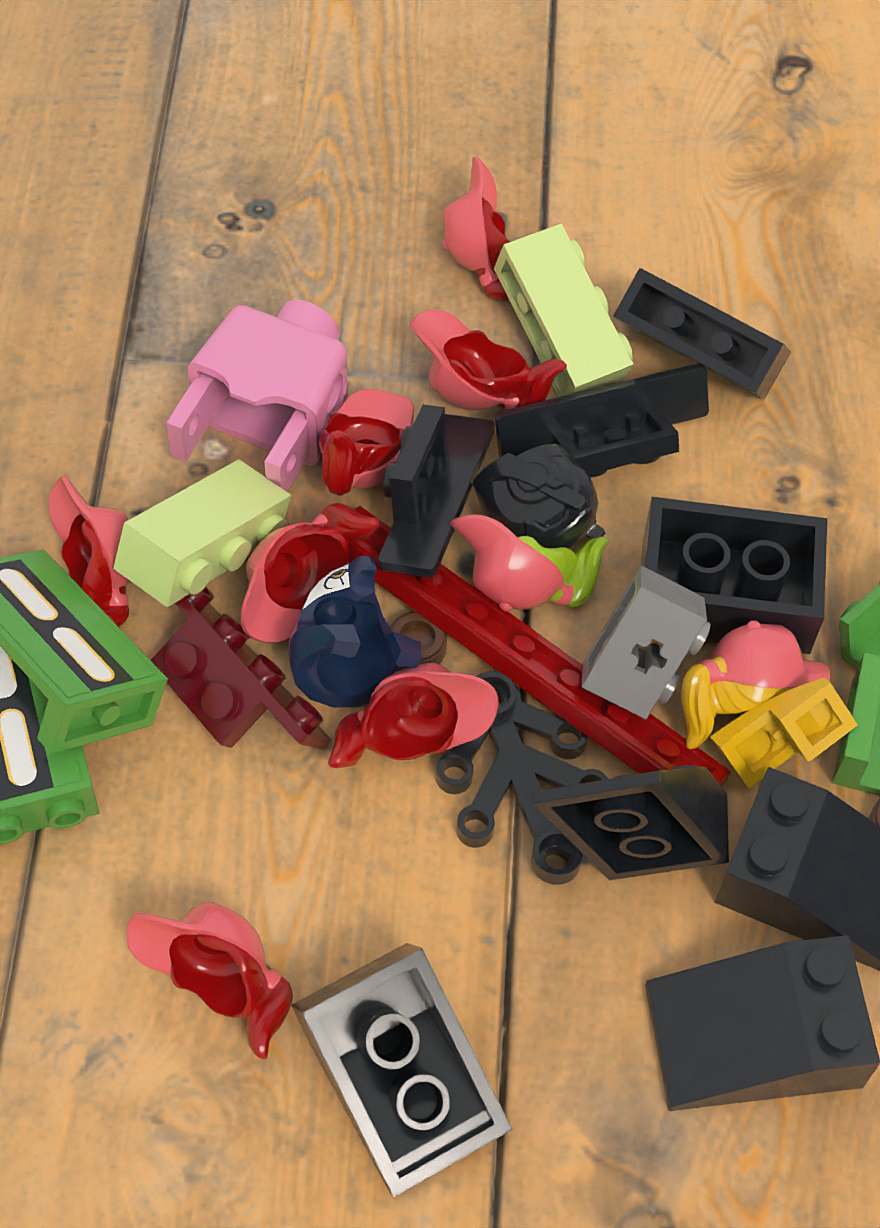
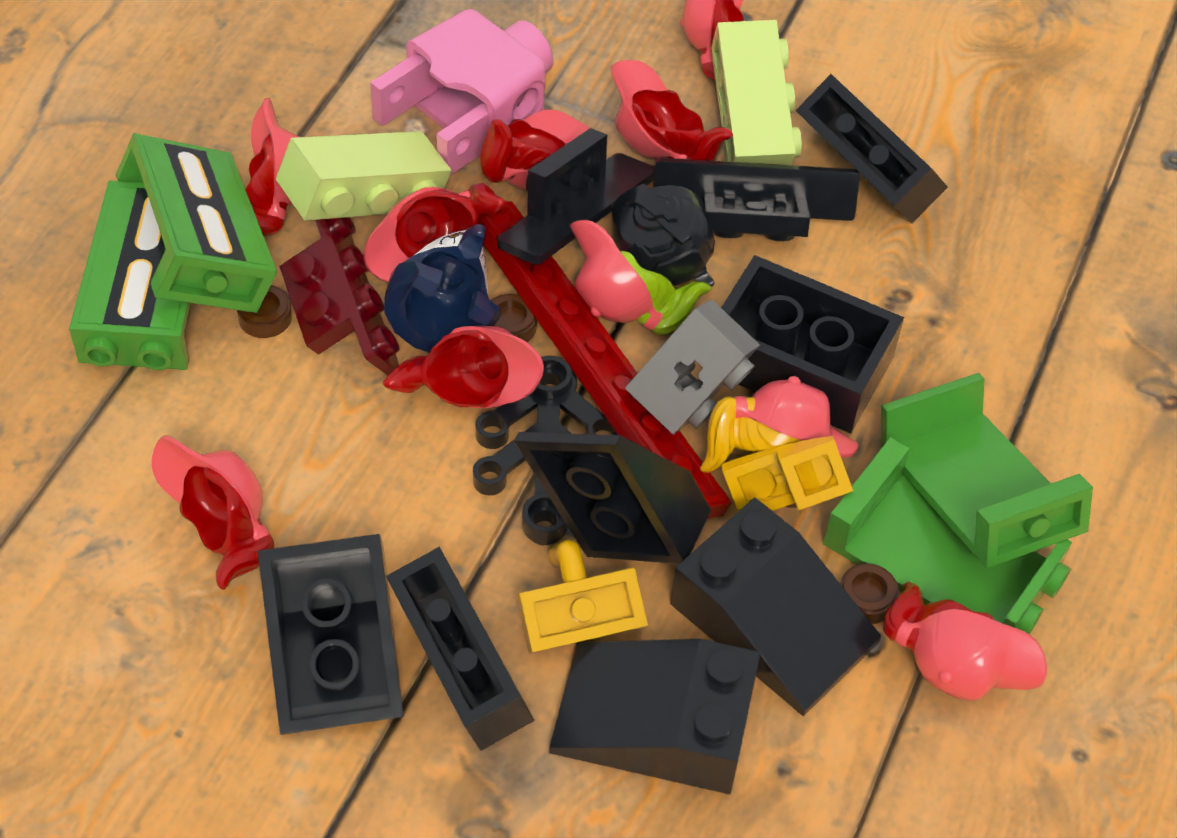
camera: 20 degrees right, 5 degrees down
none -> reddish brown tile [237,285,292,338]
none -> black brick [386,546,535,751]
none -> yellow plate [516,540,648,653]

